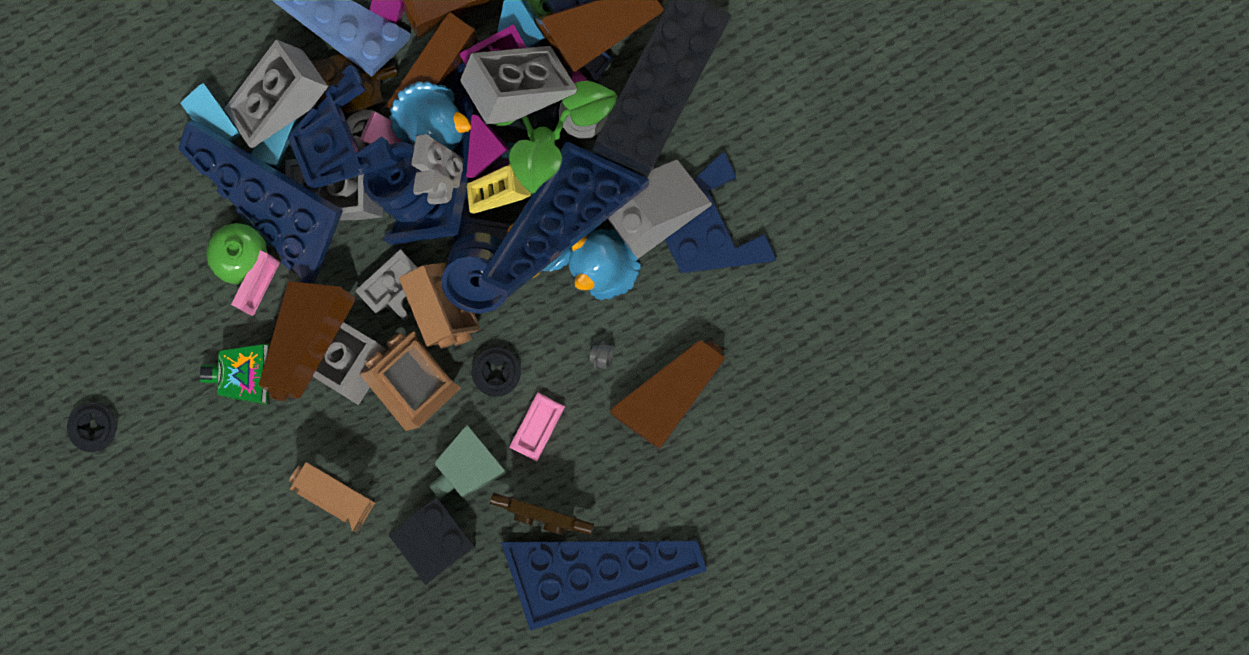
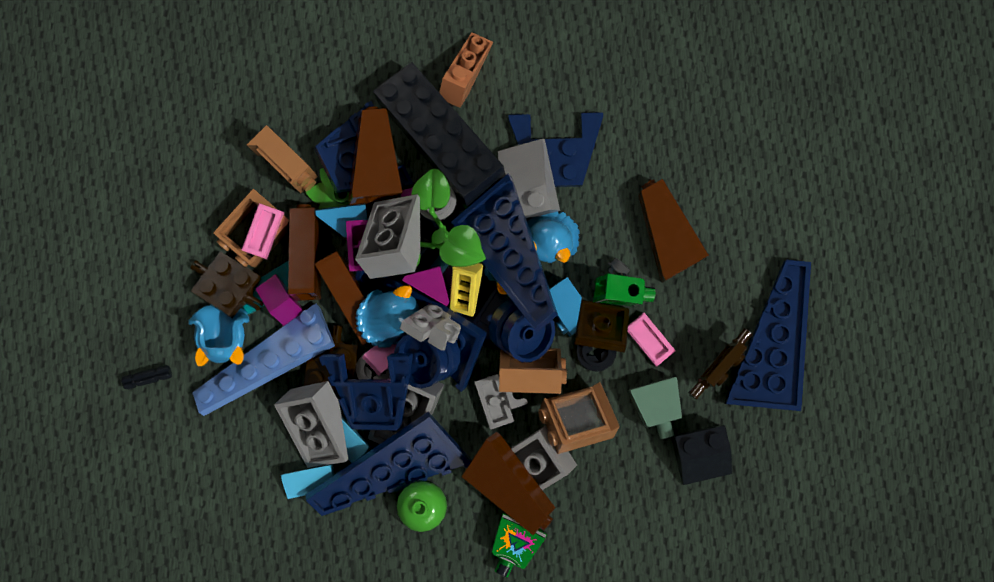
camera: 60 degrees left, 0 degrees up
bright pink tile [231,250,280,316] -> none
medium nougat window [289,462,375,533] -> none
none -> nougat slope [439,32,493,108]
none -> dark azure slope [550,277,582,336]
none -> dark brown plate [575,300,629,353]
none -> green torso [593,274,656,306]

